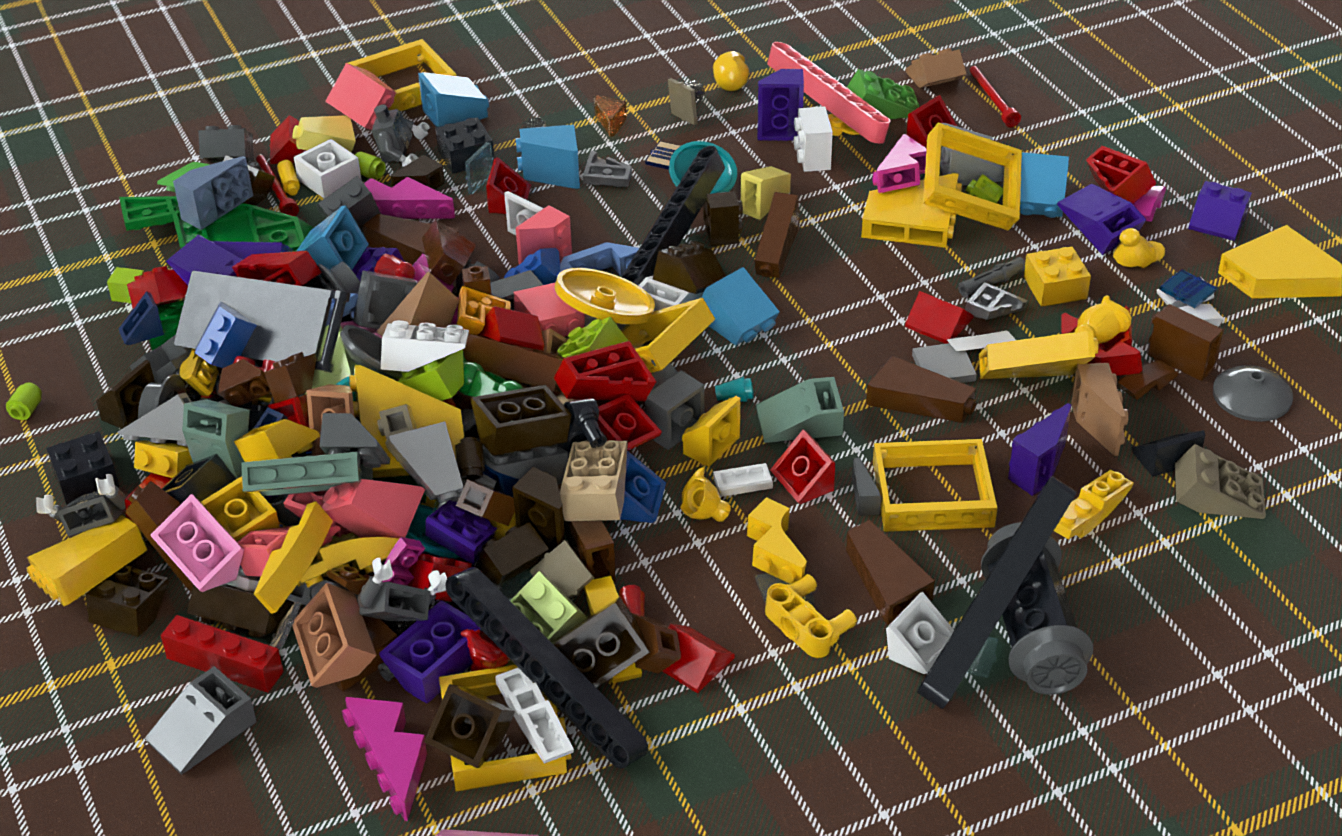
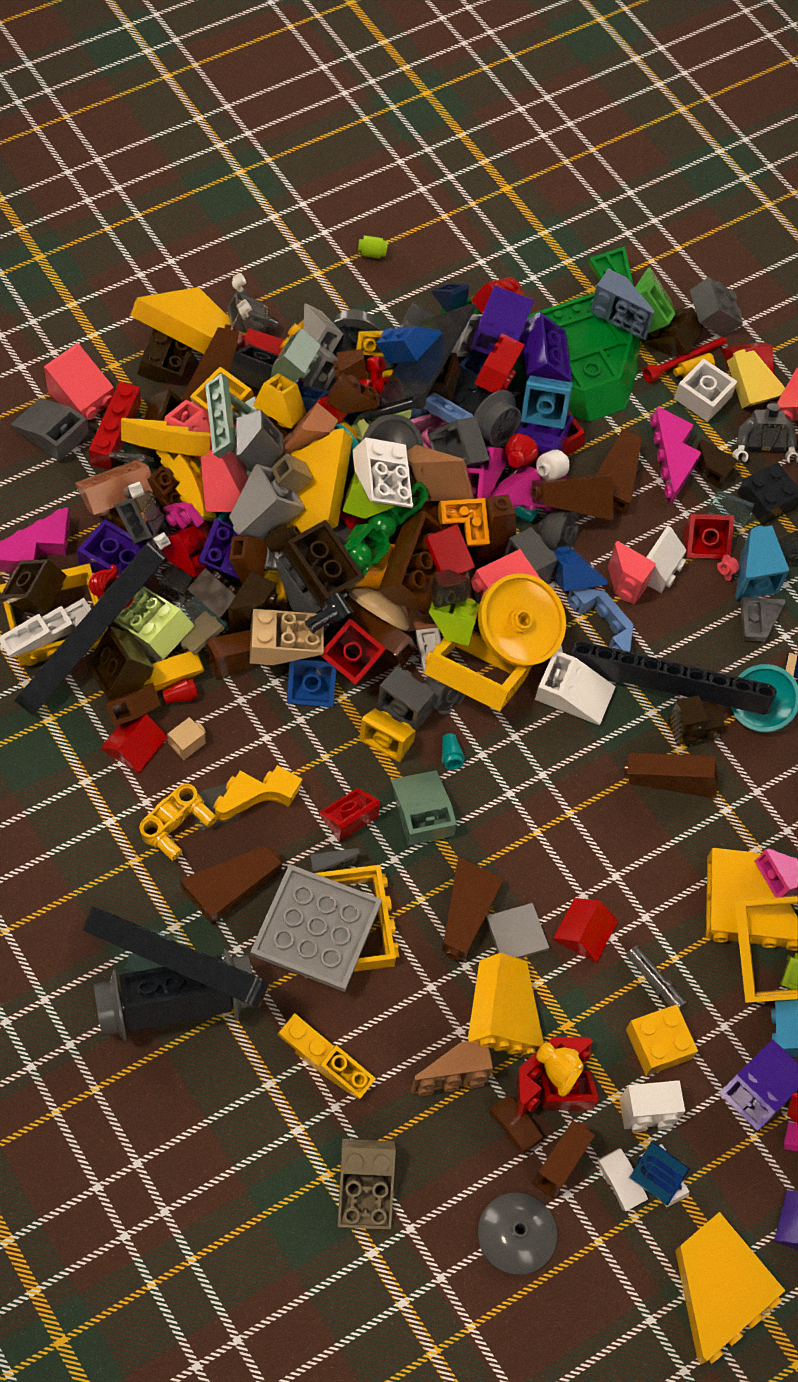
camera: 75 degrees right, 20 degrees up
black brick [46,431,120,505] -> none
dark brown slope [96,360,155,429] -> none
lime brick [107,267,144,303] -> none
bright pink slope [150,494,244,592] -> none
dark grey slope [316,176,381,230] -> none
lime brick [355,151,386,179] -> none
red wedge [554,341,656,401] -> none
dark brown slope [653,241,726,294] -> none
yellow hair [681,467,731,522] -> none
dark azure slope [701,267,780,346] -> none
white plate [713,463,773,497] -> none
light yellow slope [741,166,791,220] -> none
white slope [886,592,954,674] -> none
white sticker [947,331,1016,351] -> none
flat silver wing [965,282,1028,320] -> none
dark purple slope [1008,403,1071,496] -> none
yellow hair [1113,228,1165,268] -> none
black slope [1131,430,1206,477] -> none
none -> coral slope [44,343,114,421]
none -> tan brick [167,717,206,760]
none -> light grey plate [250,864,382,992]
none -> clear smoke slope [430,570,471,608]
none -> white head [536,450,569,480]
none -> white brick [619,1081,685,1132]
none -> coral plate [717,555,739,581]

